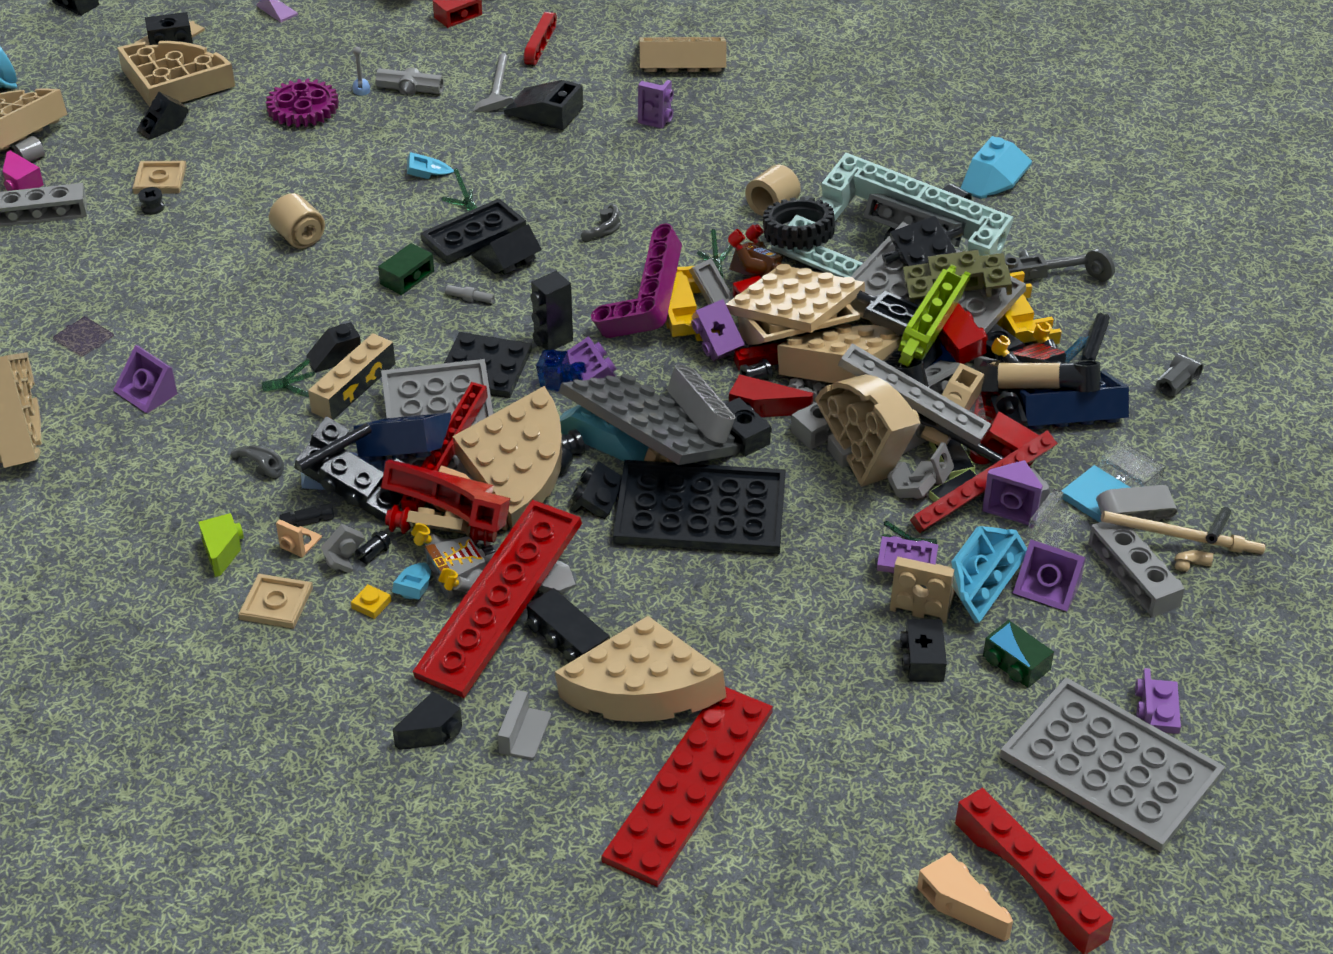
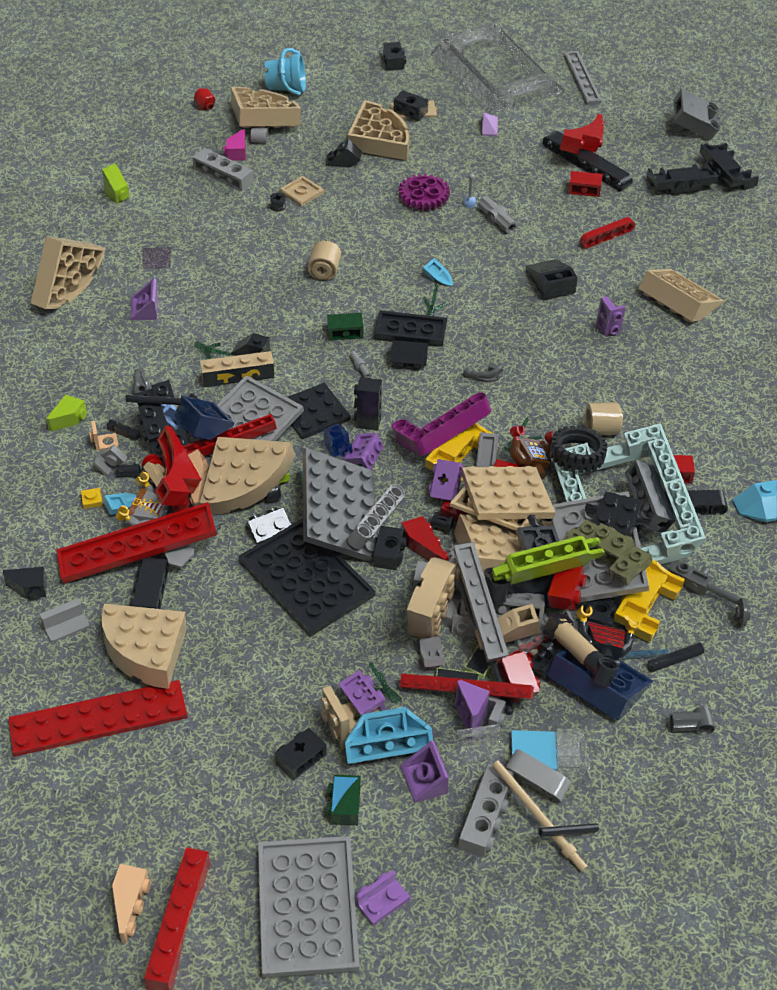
camera: 45 degrees right, 5 degrees up
tan tile [238,574,313,629] -> none
light grey piece [473,53,514,112] -> none
black wheel [562,429,585,455] -> none
light grey bracket [913,442,954,484] -> none
tan arm [1174,550,1213,572] -> none

